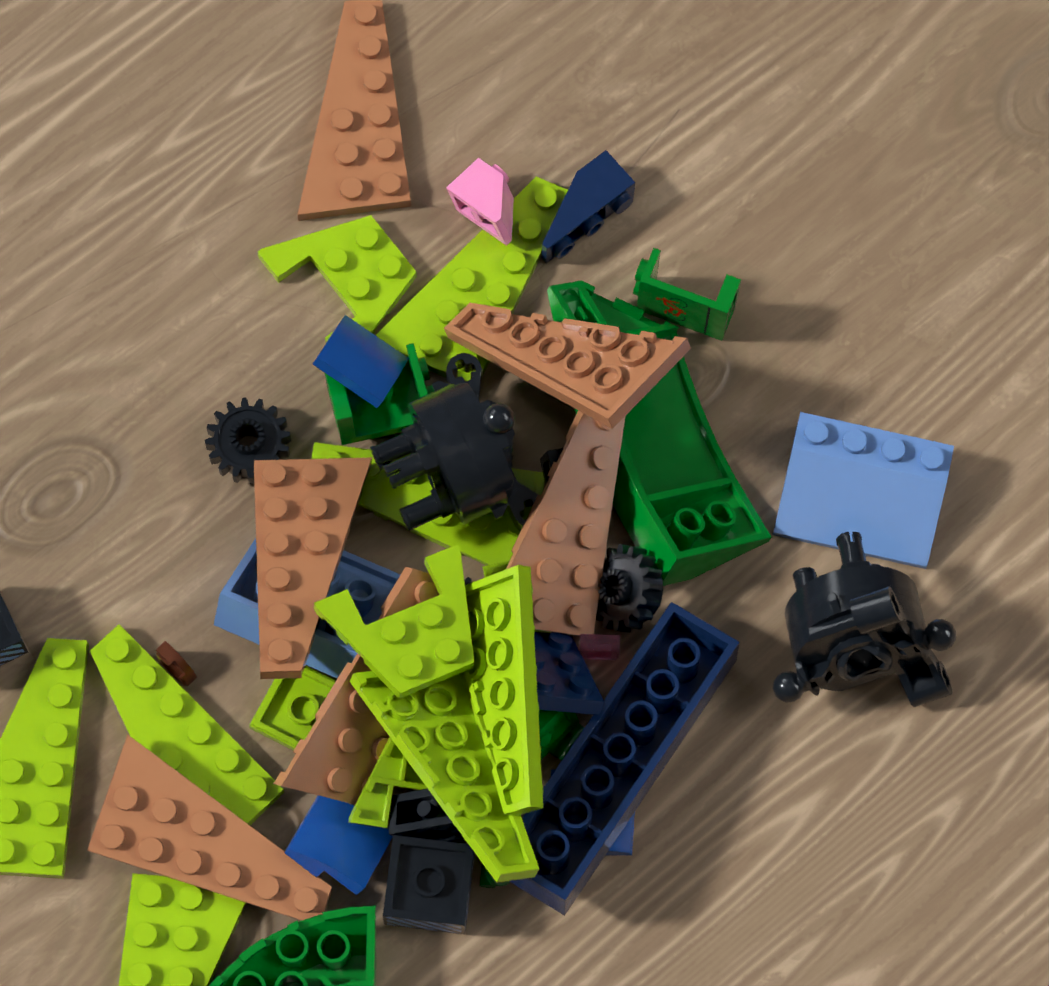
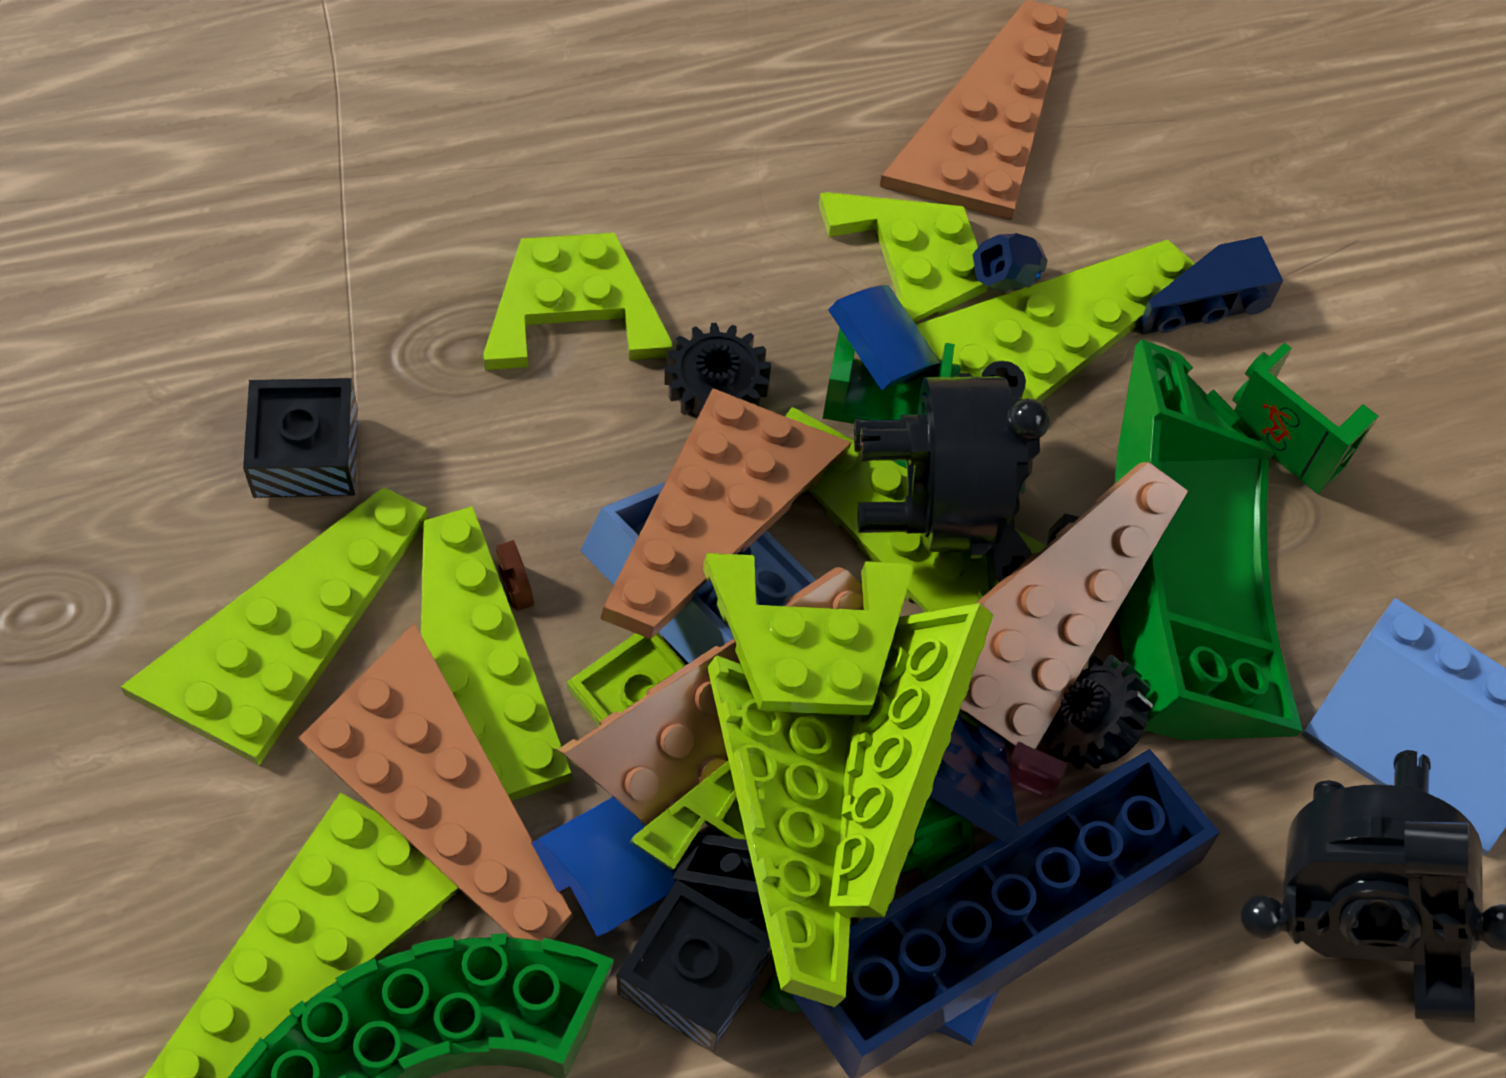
camera: 20 degrees right, 10 degrees down
nougat wing [444,303,691,429] -> none
bright pink slope [446,158,514,246] -> none
none -> lime wing [483,232,672,370]
none -> dark blue rock [973,233,1048,292]

